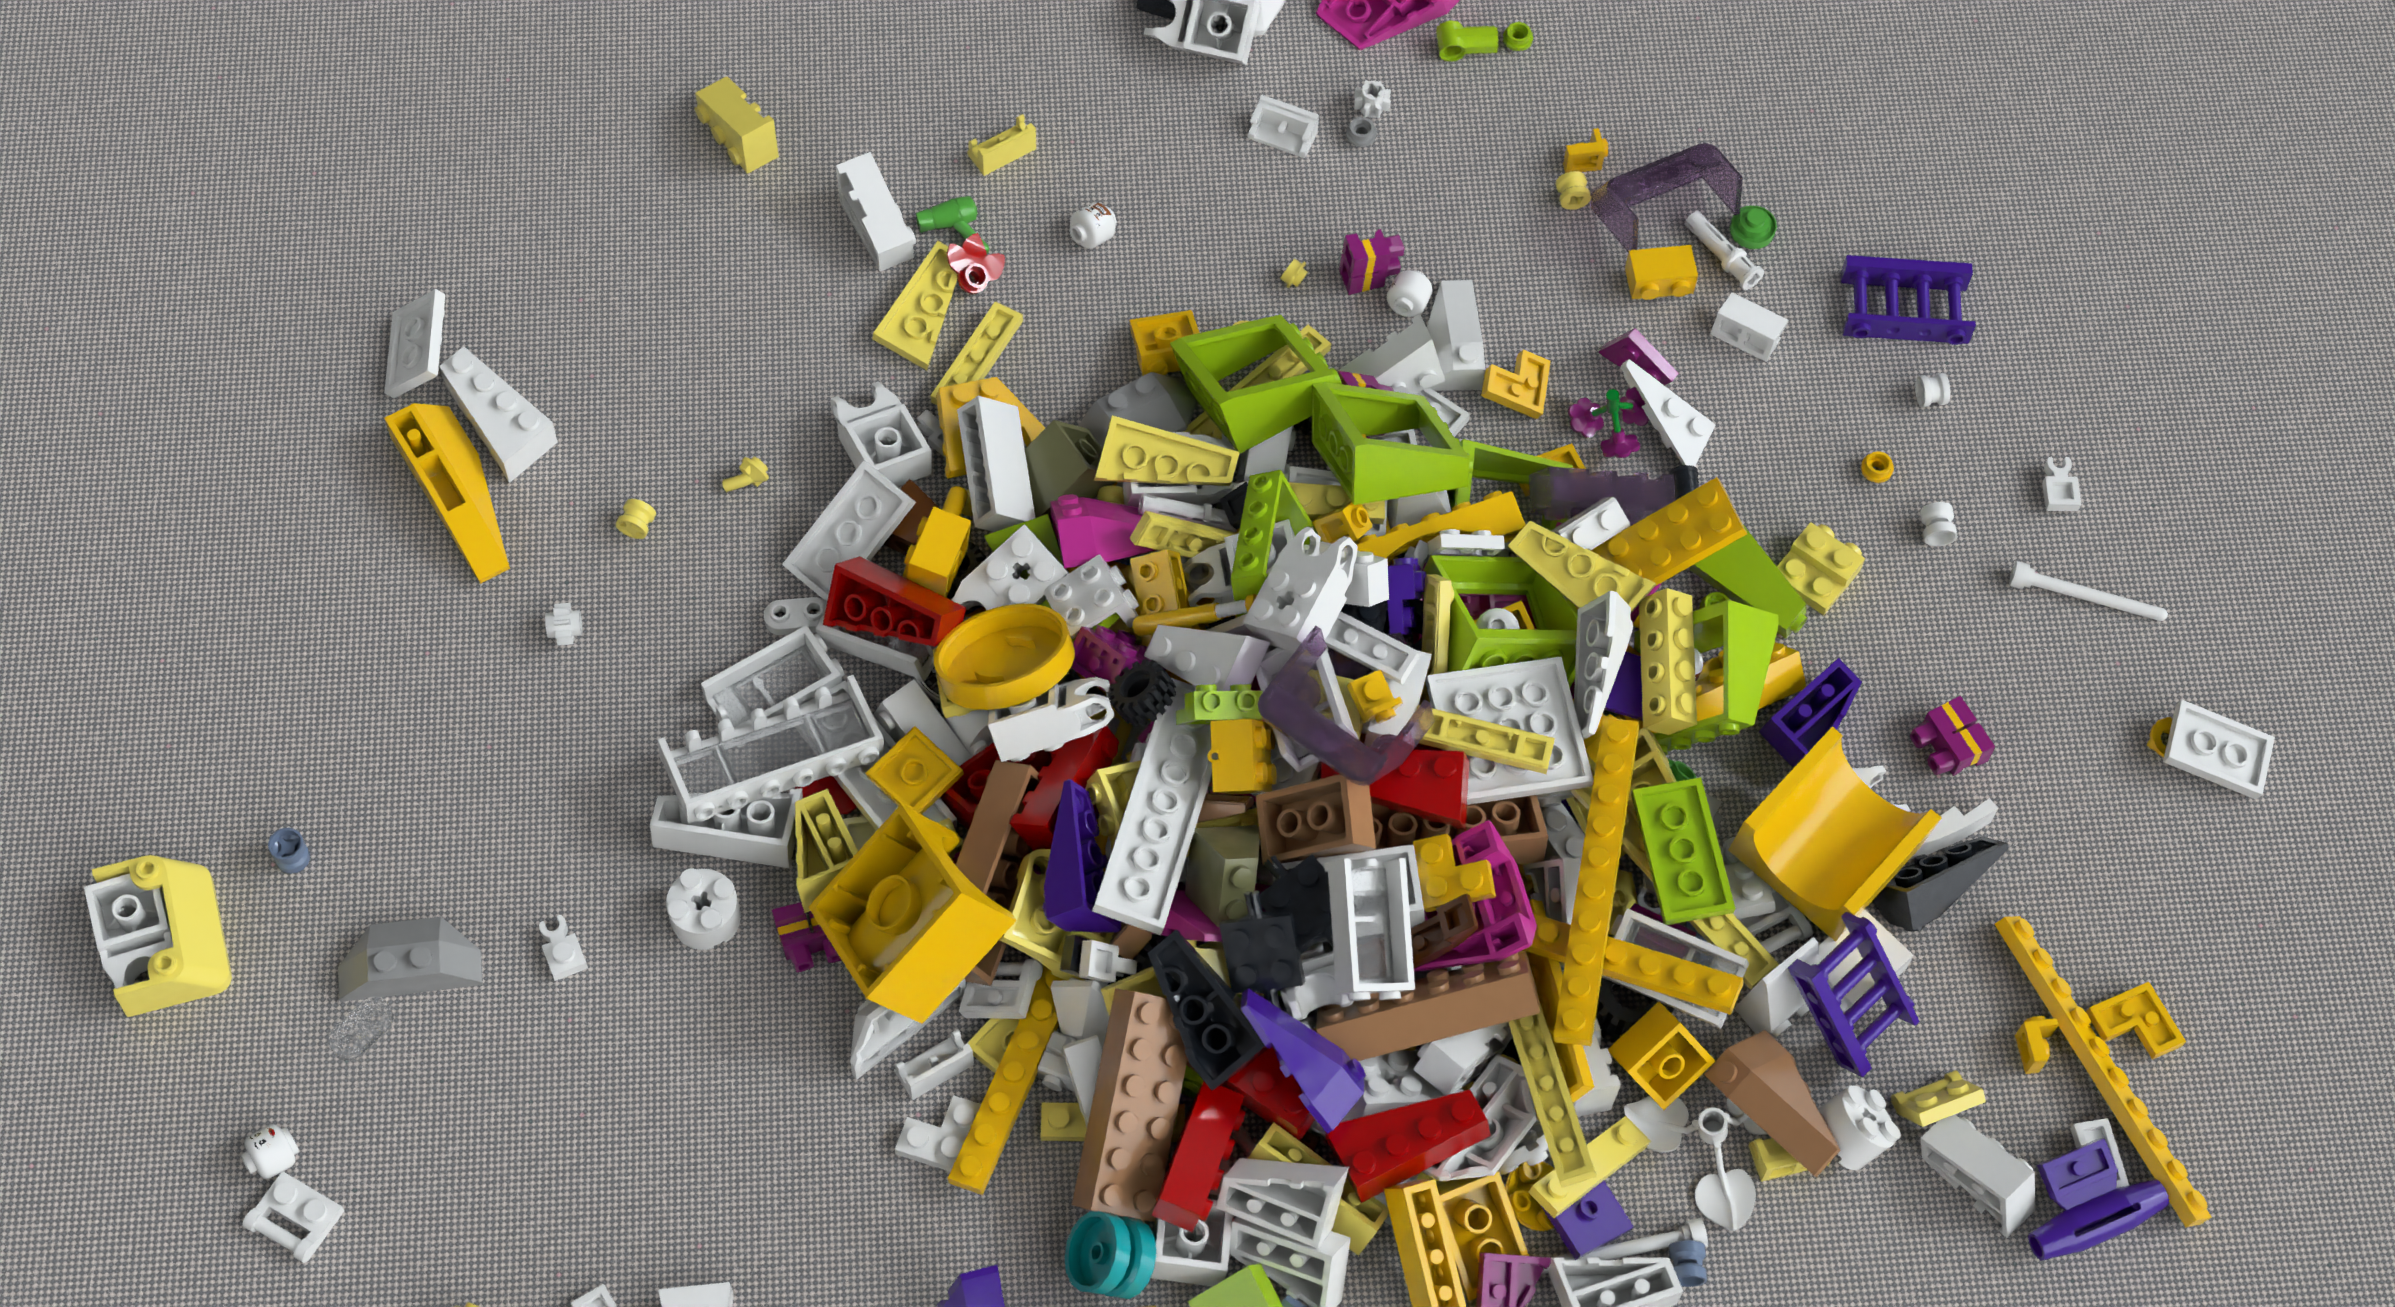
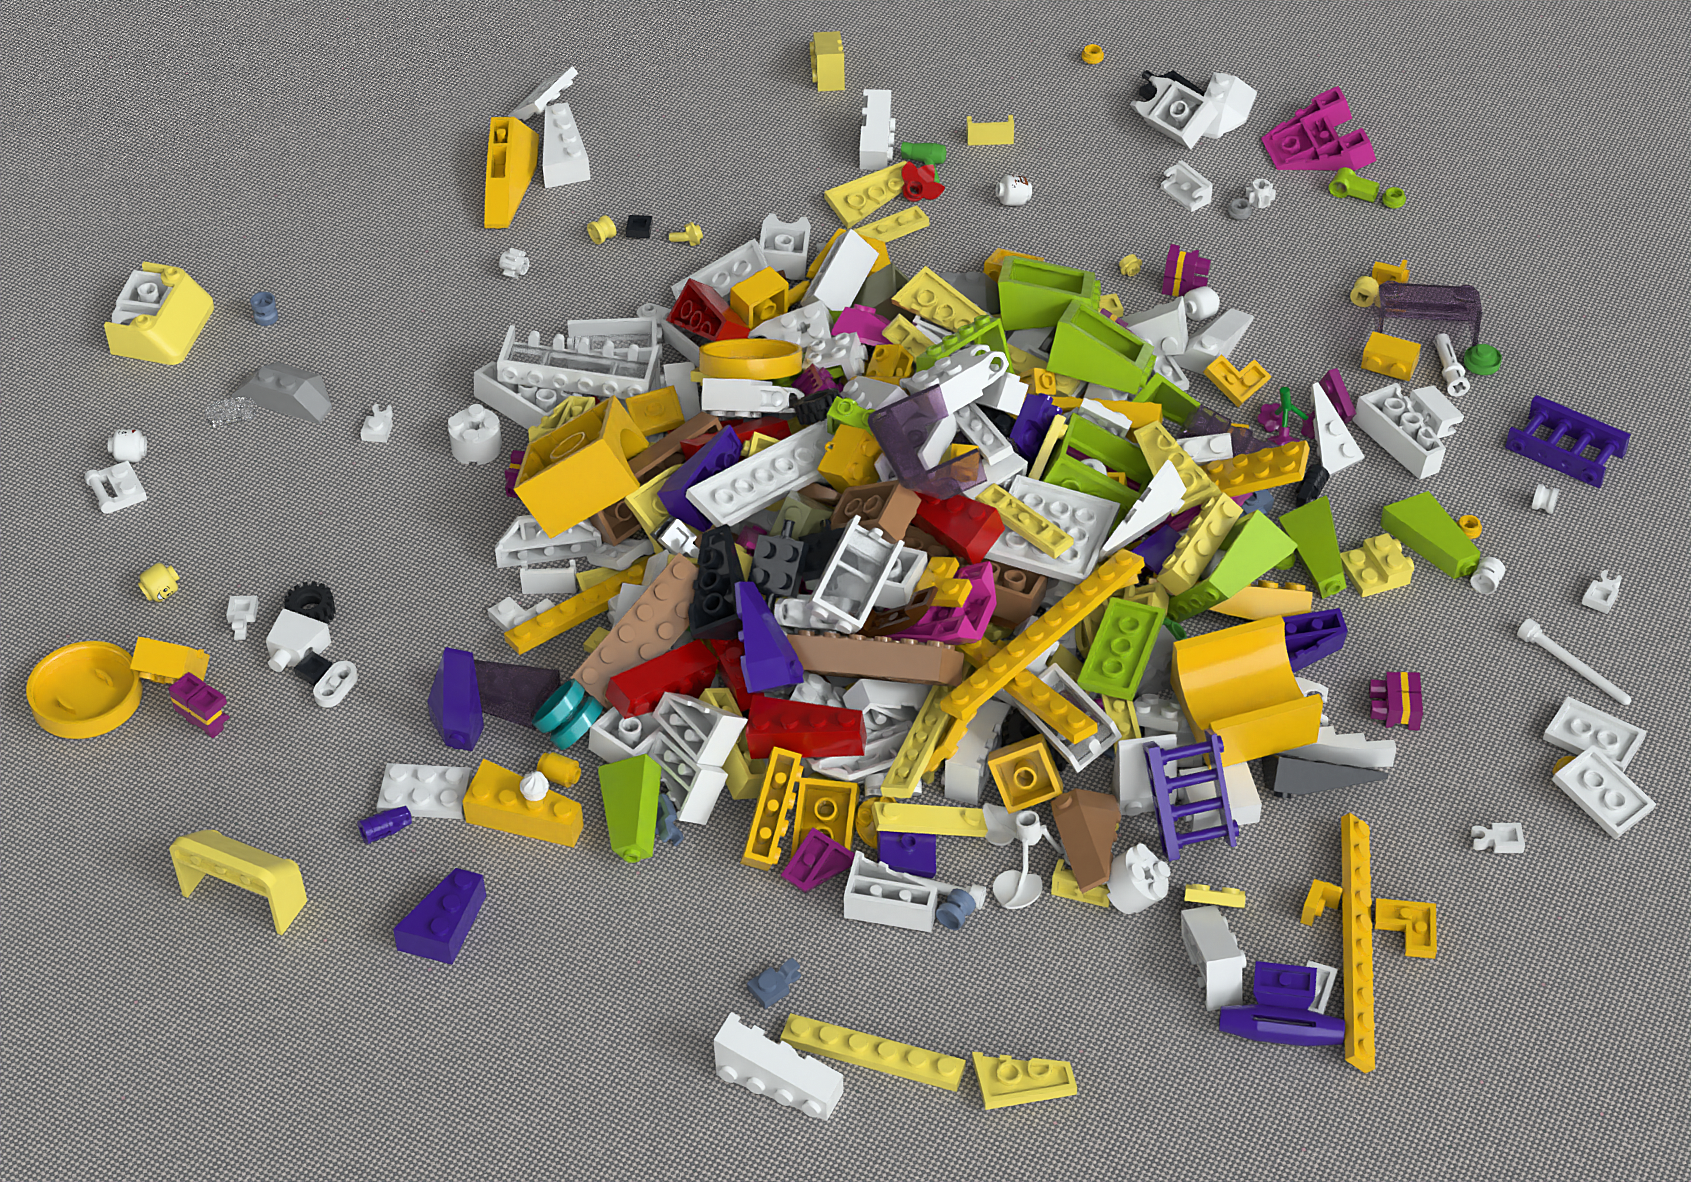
camera: 35 degrees right, 15 degrees down
none -> black tyre [284,581,336,625]
none -> clear purple wedge [434,660,561,730]
none -> black plate [626,215,653,239]
none -> white wedge [1353,383,1446,480]
none -> lime slope [1380,491,1481,579]
none -> white plate [1470,823,1525,853]
none -> white plate [1543,696,1647,772]

